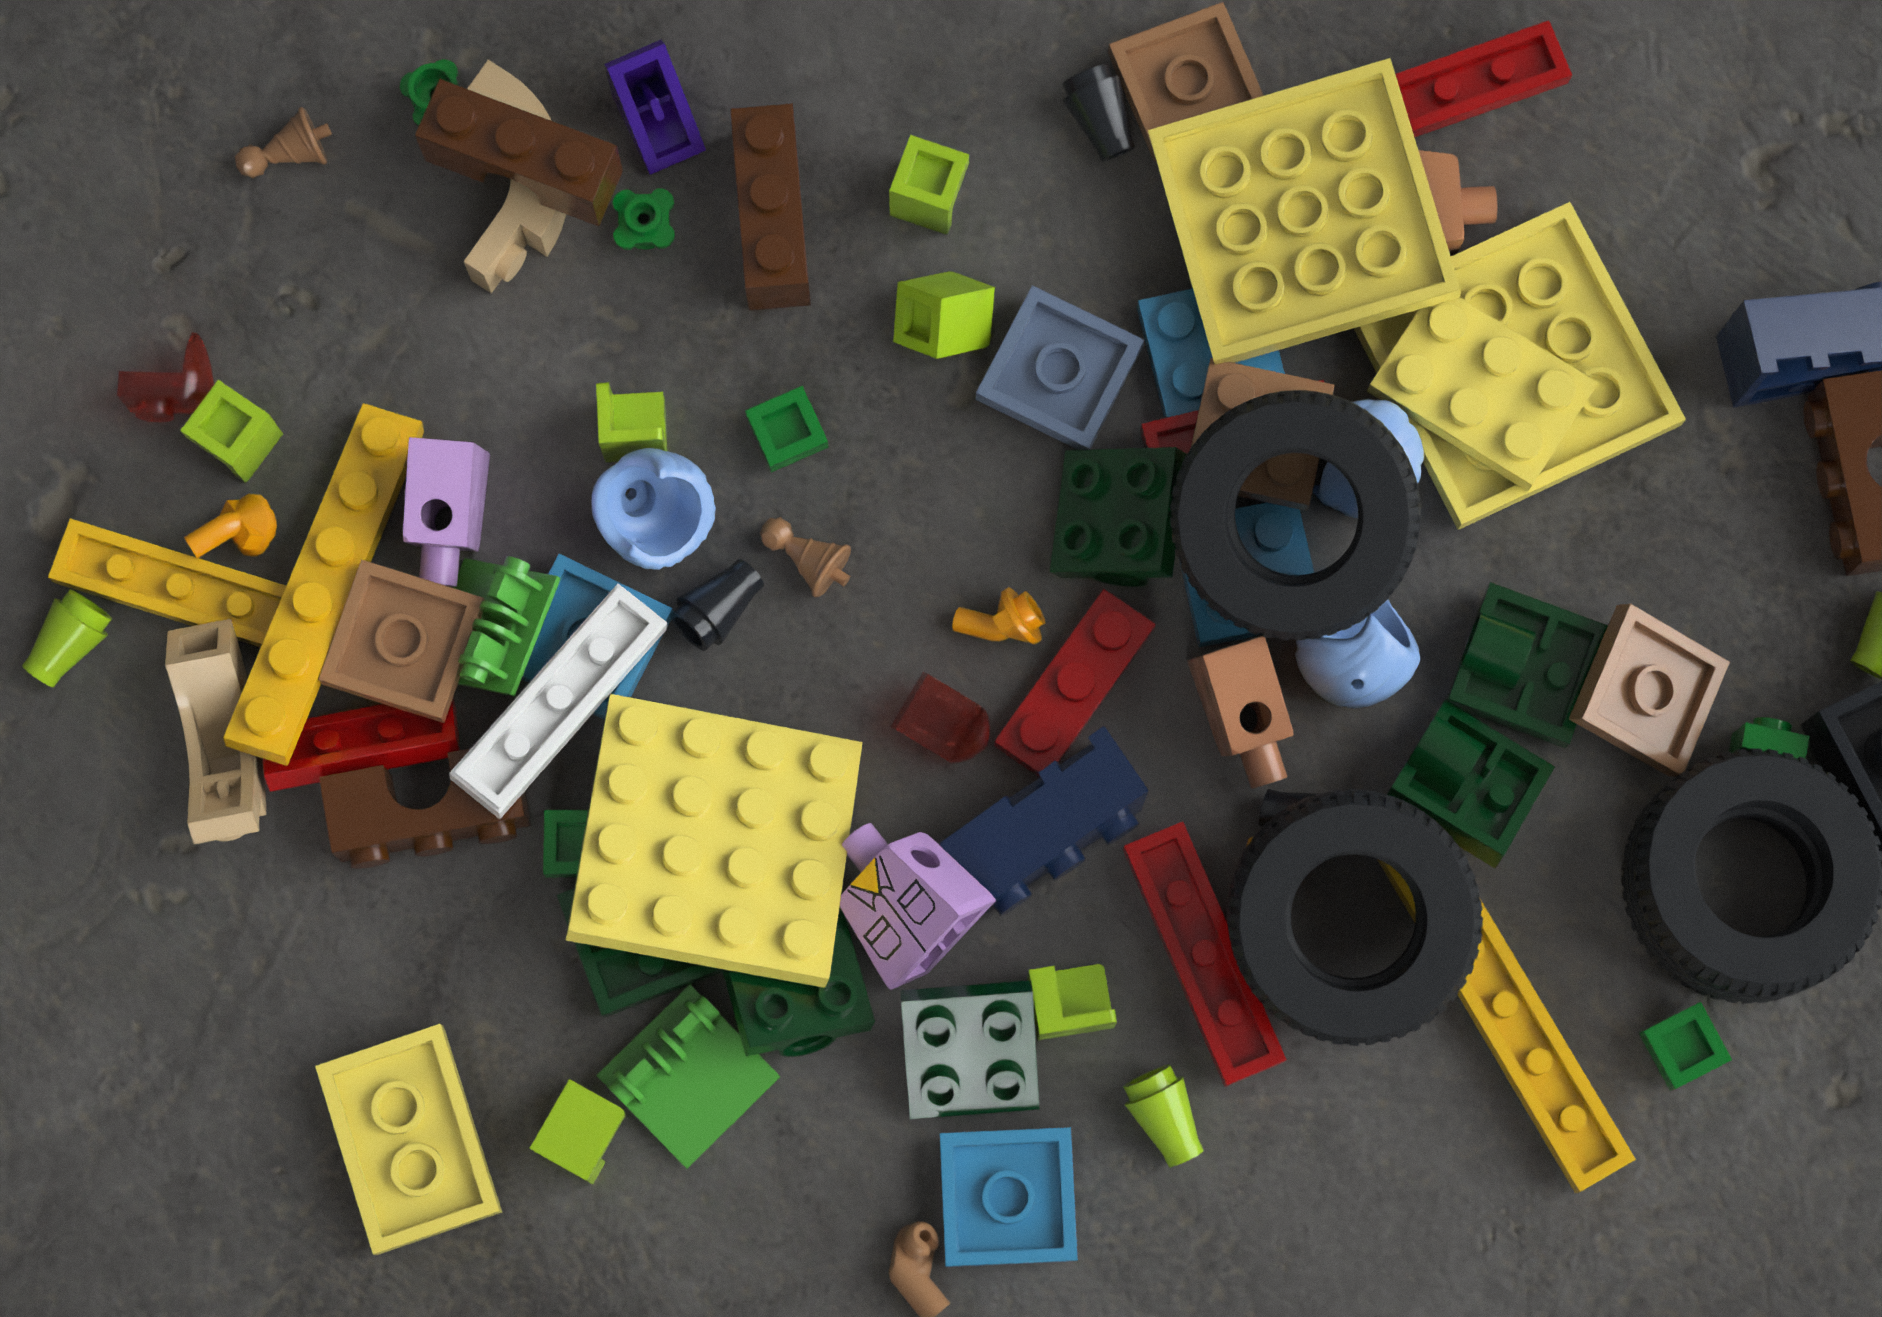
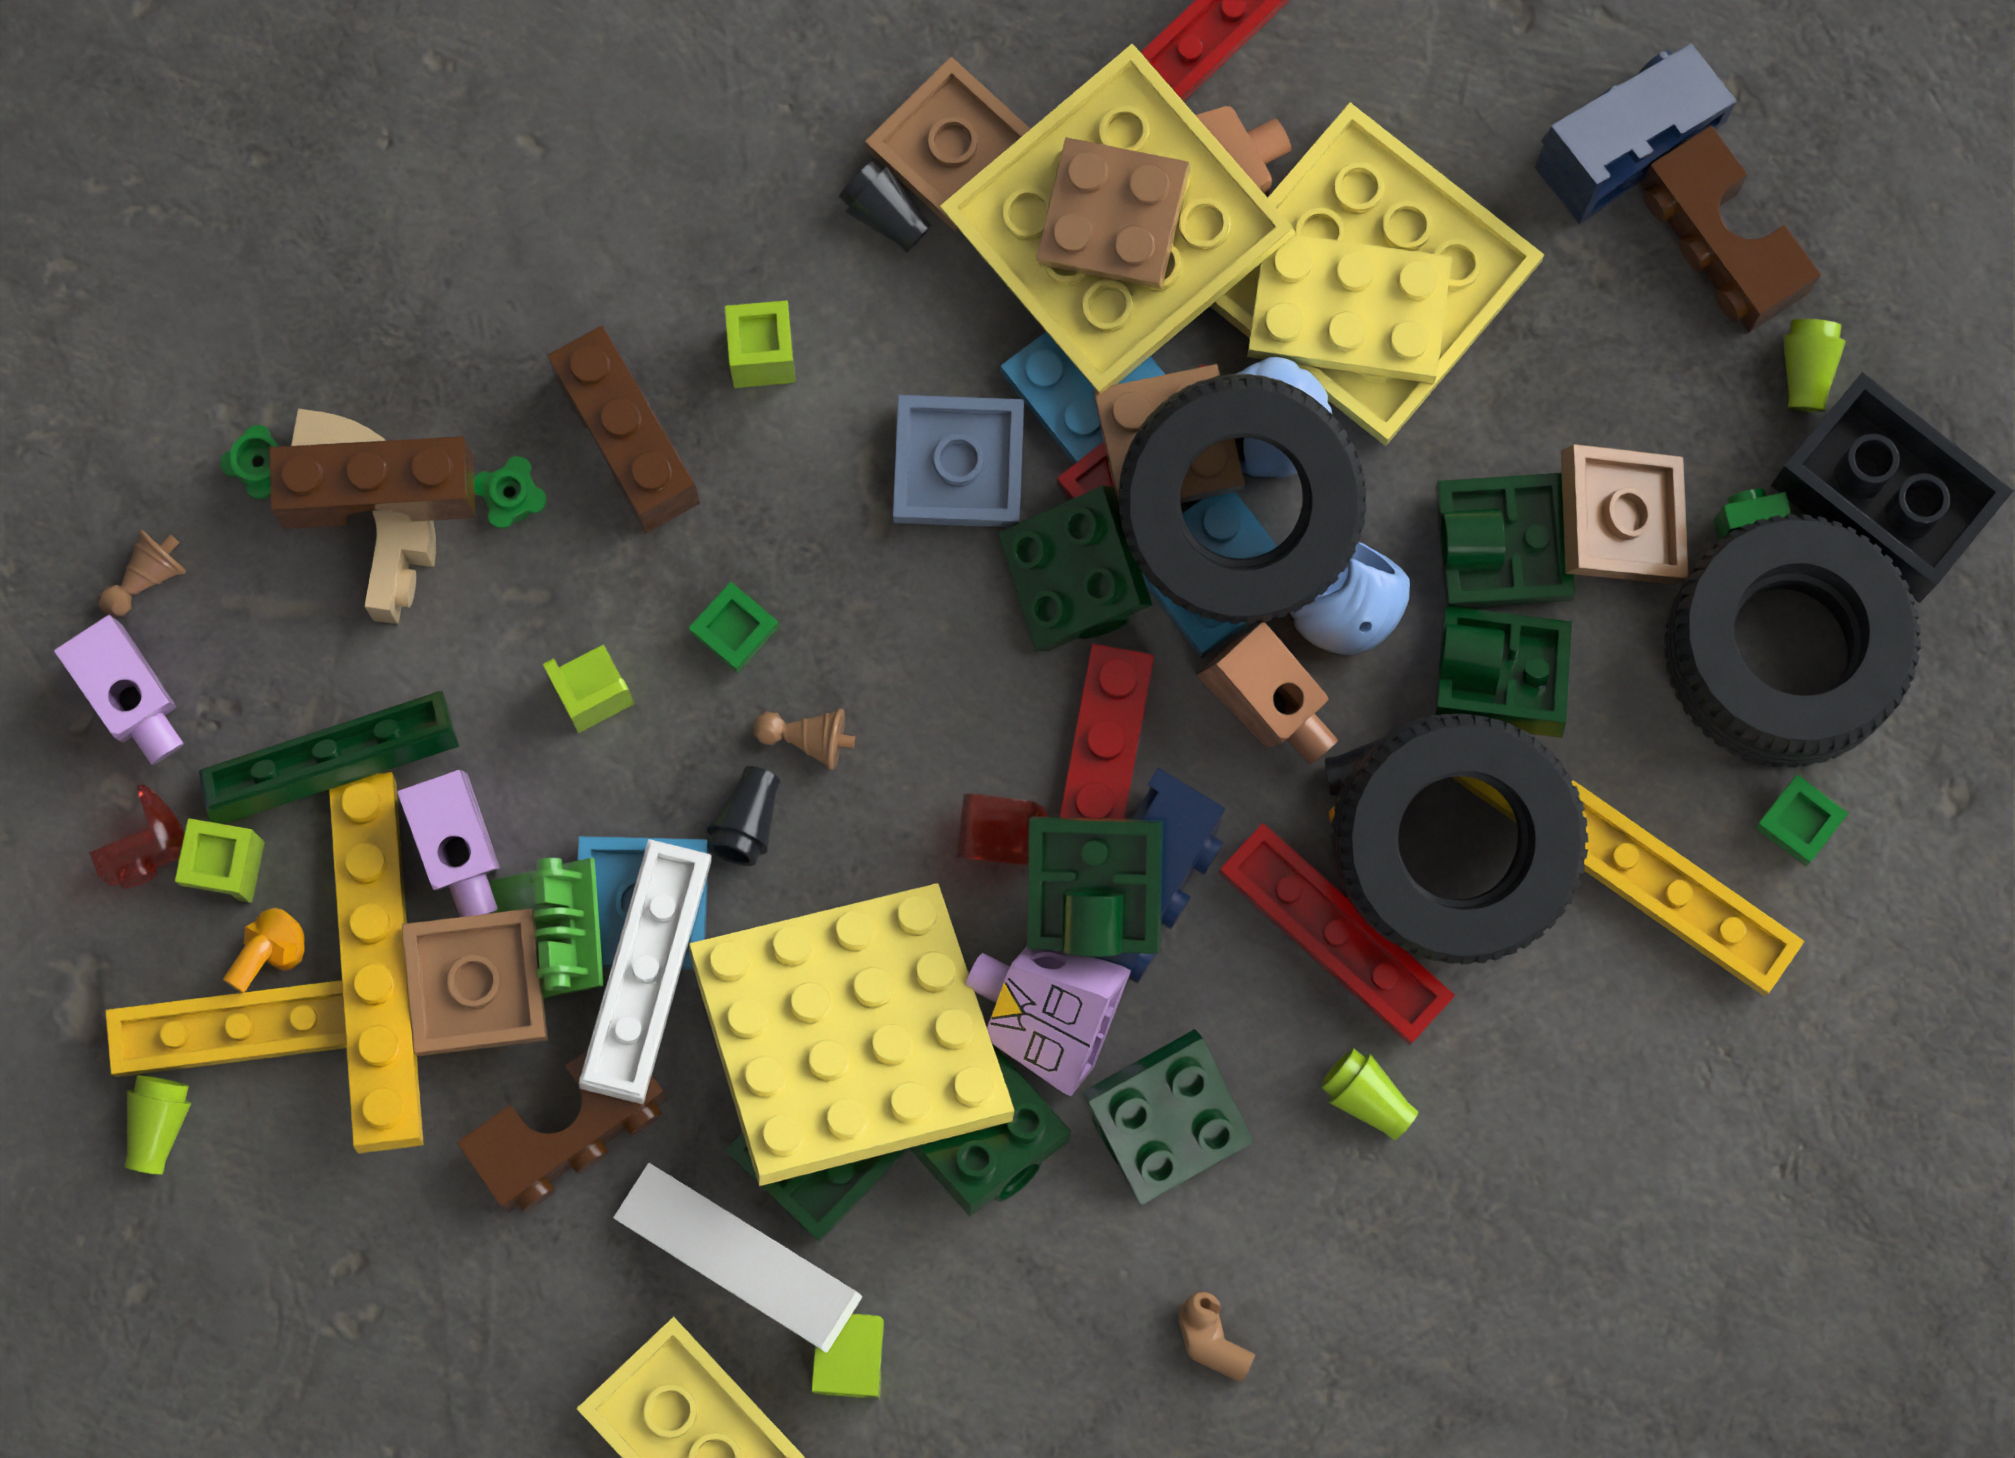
camera: 25 degrees left, 0 degrees up
tan arch [165,619,266,844] -> none
red plate [263,699,460,792] -> none
green plate [543,810,589,878] -> none
light blue piece [591,448,716,570] -> none
bright green hinge [596,984,781,1169] -> none
dark purple slope [604,39,706,175] -> none
lime panel [893,272,995,359] -> none
dark azure plate [940,1127,1078,1267] -> none
light orange plate [952,587,1045,645] -> none
lime panel [1027,964,1117,1041] -> none
none -> lavender torso [54,615,184,765]
none -> dark green tile [198,691,459,824]
none -> white tile [613,1163,863,1353]
none -> dark green plate [1027,816,1163,957]
none -> medium nougat plate [1036,137,1191,290]

